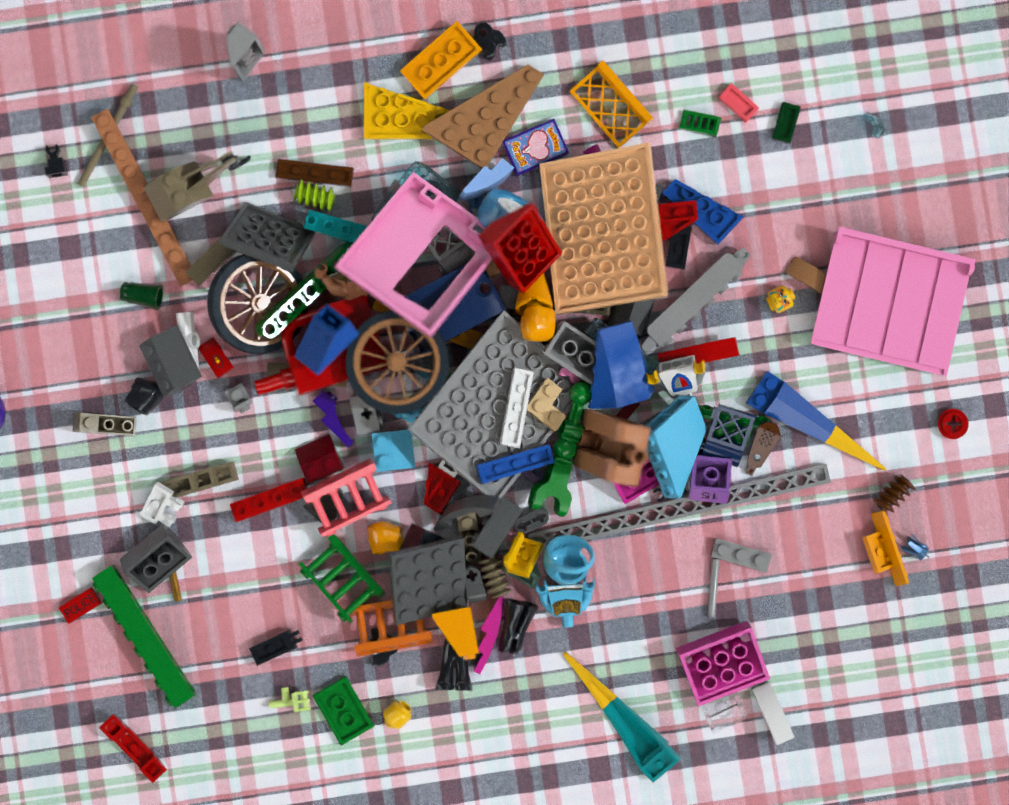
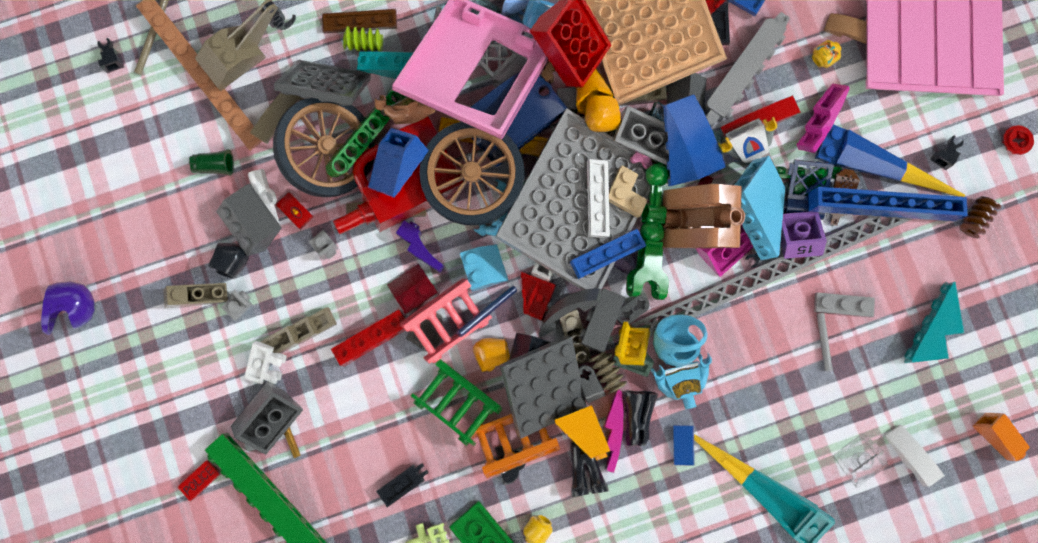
camera: 10 degrees left, 5 degrees down
light grey brick [349,396,384,436] -> none
dark pink slope [676,621,770,707] -> none
light orange bracket [862,510,909,586] -> none
flat silver piece [901,534,930,560] -> none
none -> light grey bracket [221,289,253,321]
none -> dark blue bar [456,285,517,337]
none -> blue tile [673,425,695,466]
none -> dark pink slope [796,83,850,153]
none -> blue brick [808,187,968,221]
none -> teal slope [904,282,964,363]
none -> black piece [930,135,964,170]
none -> orange slope [972,413,1030,461]

